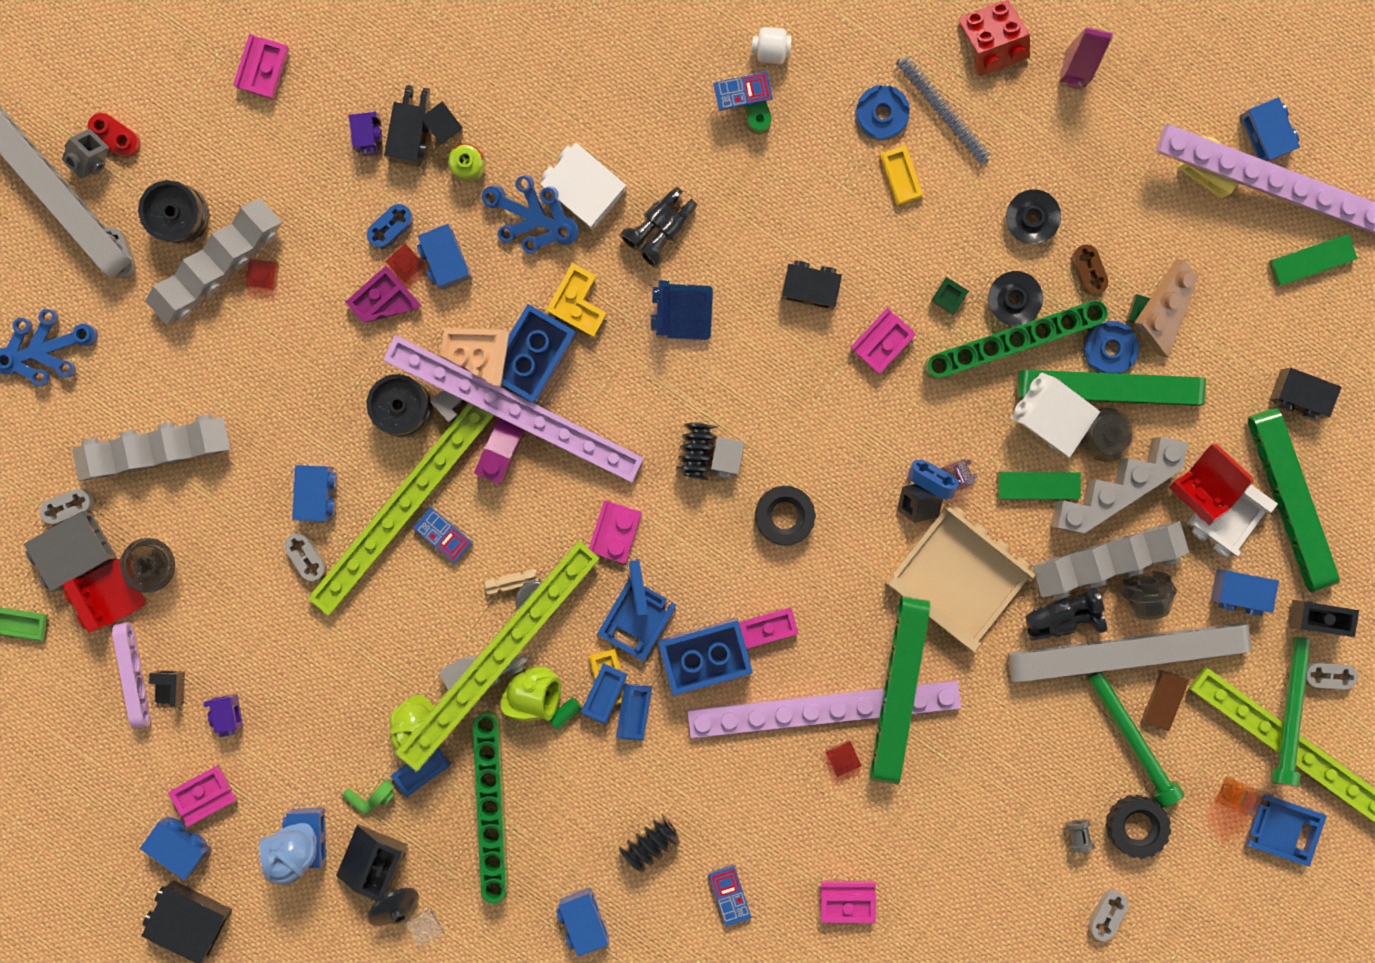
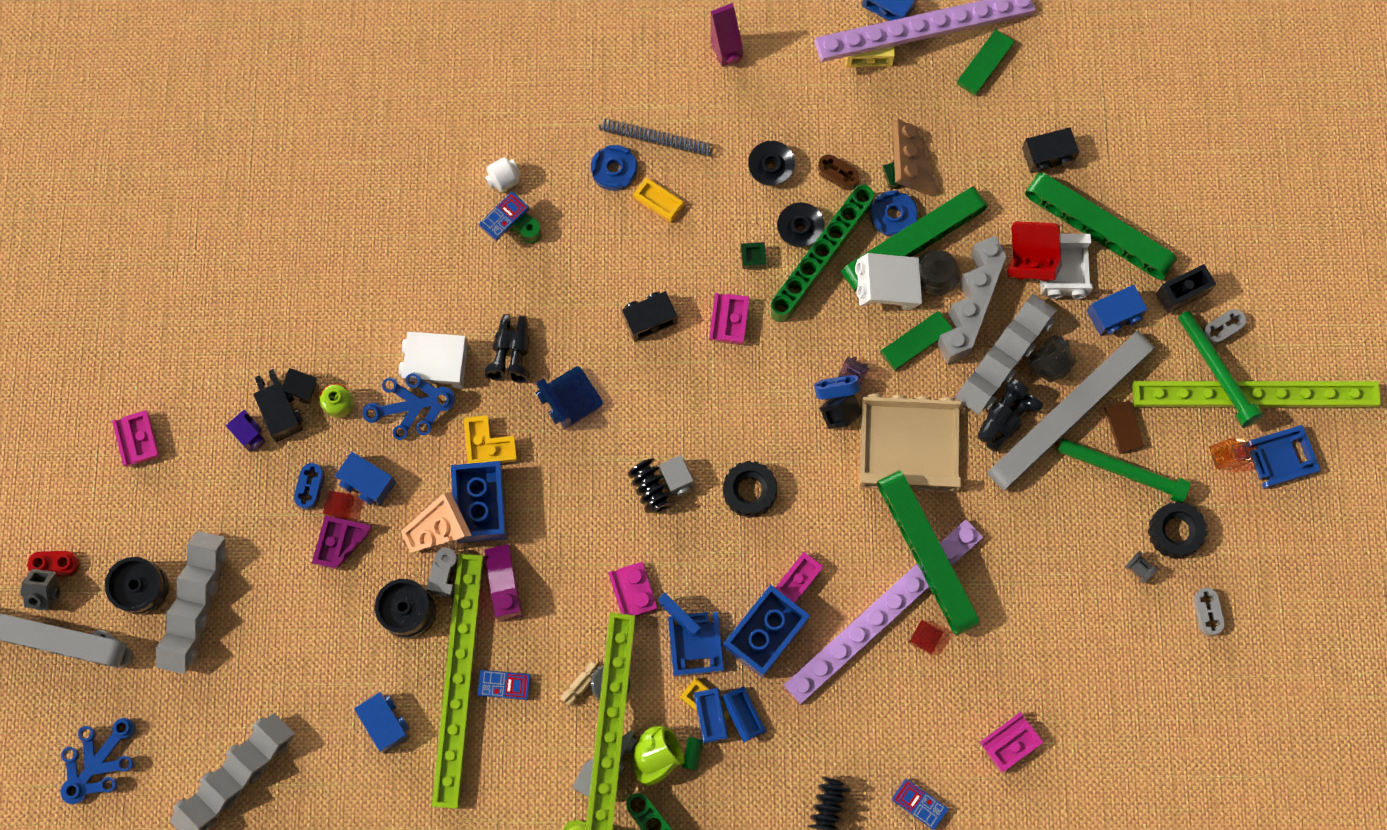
camera: 30 degrees left, 15 degrees down
clear red plate [246,258,279,290] -> none
light grey beam [285,533,327,581] -> none
lavender plate [383,335,644,482] -> none
red bracket [959,0,1030,76] -> none

